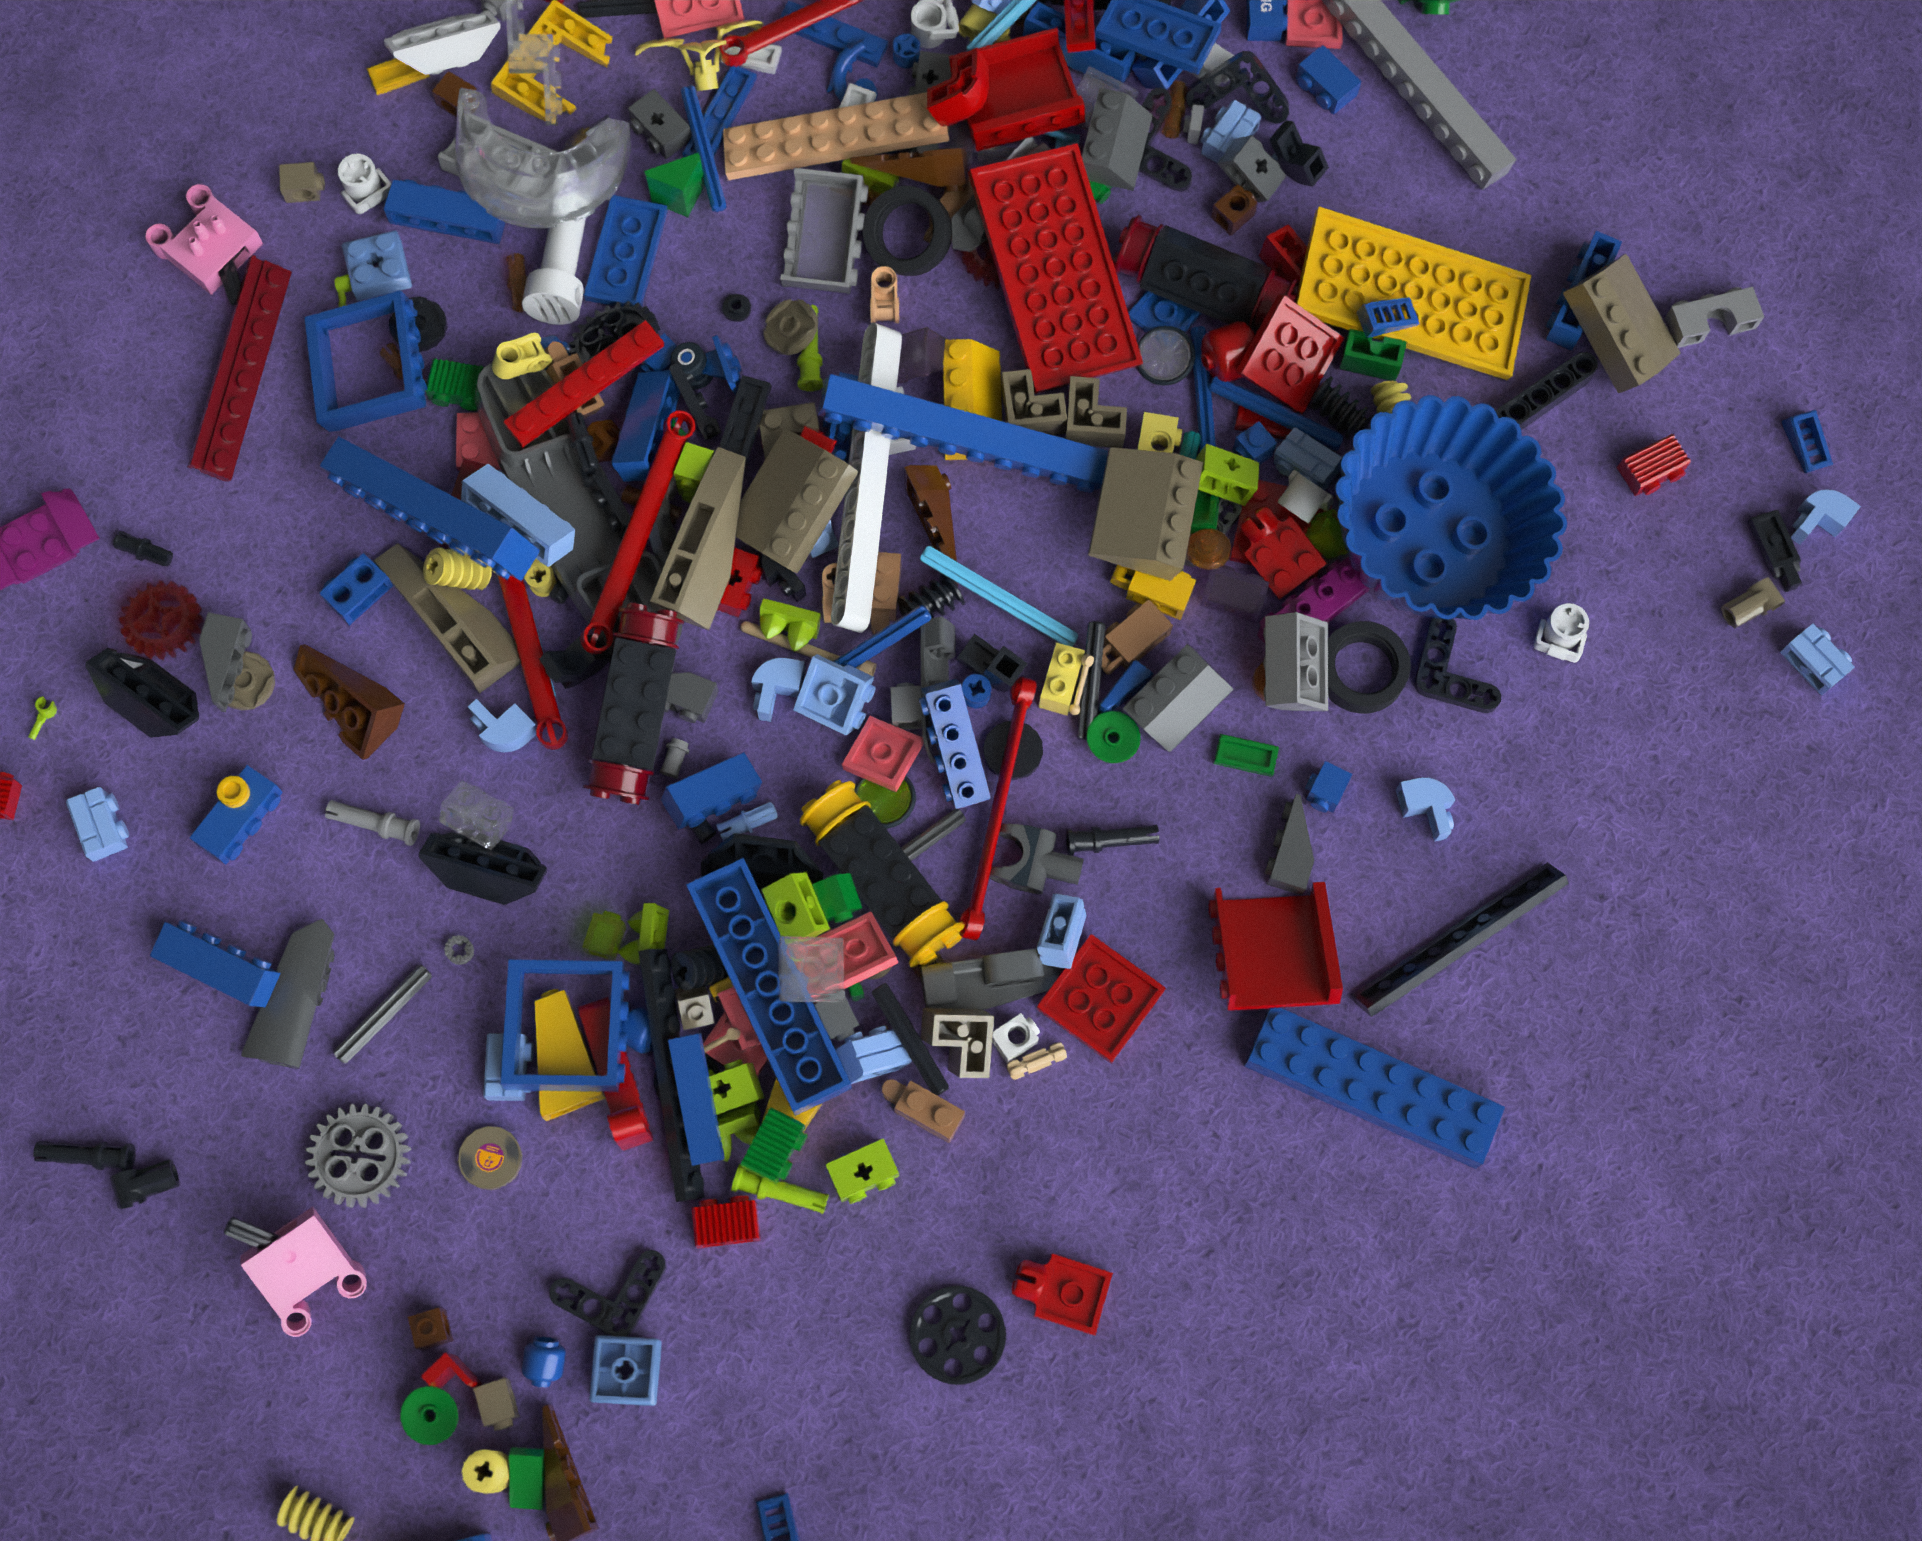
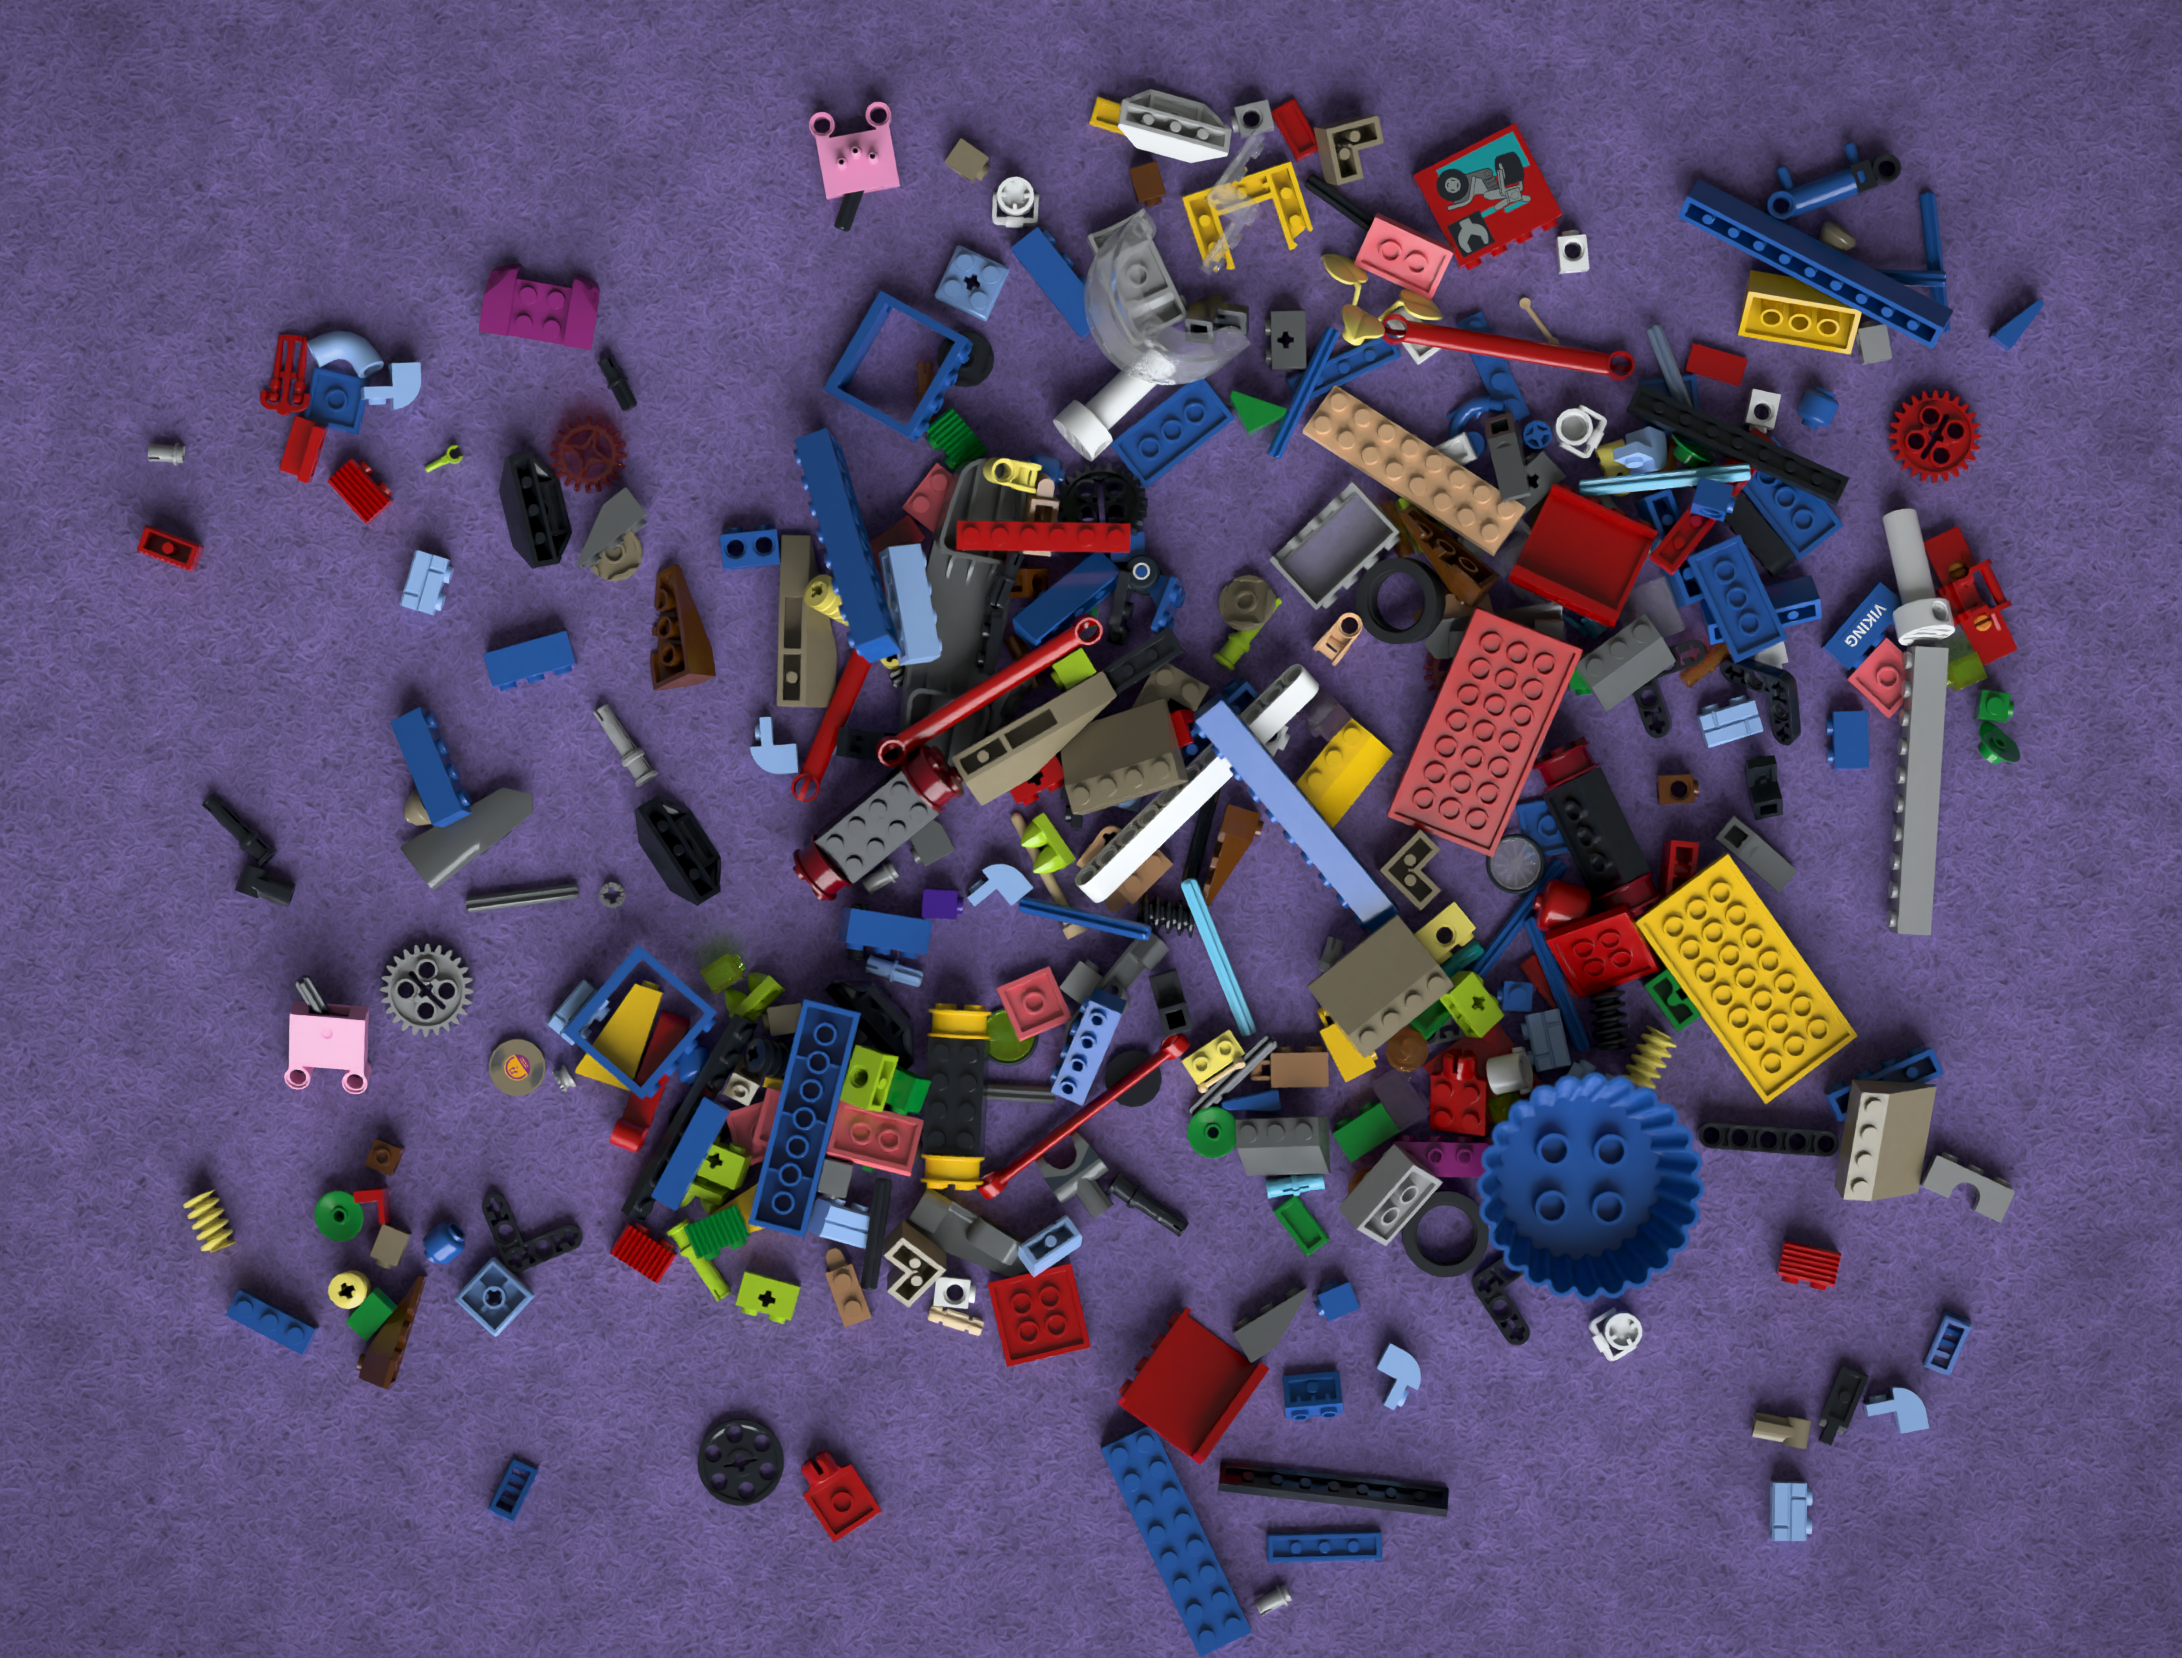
camera: 45 degrees right, 15 degrees up
dark red plate [187,255,292,482] -> none
yellow tile [216,776,250,808] -> none
lime hand [334,274,352,307] -> none
clear brick [439,780,514,850] -> none
clear orange pin [506,253,528,312] -> none
tan hinge [704,1028,740,1053] -> none
black plate [722,294,751,322] -> none
clear plate [779,936,845,1003] -> none
light blue plate [793,654,876,735] -> none
red brick [927,48,989,127] -> none
blue wheel [962,674,992,709] -> none
dark tan brick [1001,369,1068,435] -> none
light grey plate [1183,105,1204,144] -> none
dark grey brick [1217,135,1286,202] -> none
blue slope [1356,297,1420,338] -> none
none -> dark tan cone [403,788,431,826]
none -> light grey bush [552,1064,577,1093]
none -> dark tan brick [763,1003,803,1036]
none -> dark purple brick [922,889,963,920]
none -> black axle [1182,786,1222,881]
none -> light grey pin [1254,1585,1293,1617]
none -> medium azure pin [1265,1174,1325,1198]
none -> blue tile [1267,1531,1382,1563]
none -> blue bracket [1282,1371,1343,1421]
none -> light grey pin [1317,936,1345,972]
none -> green brick [1332,1101,1400,1163]
none -> dark grey slope [1484,412,1531,503]
none -> dark grey slope [1712,816,1797,893]

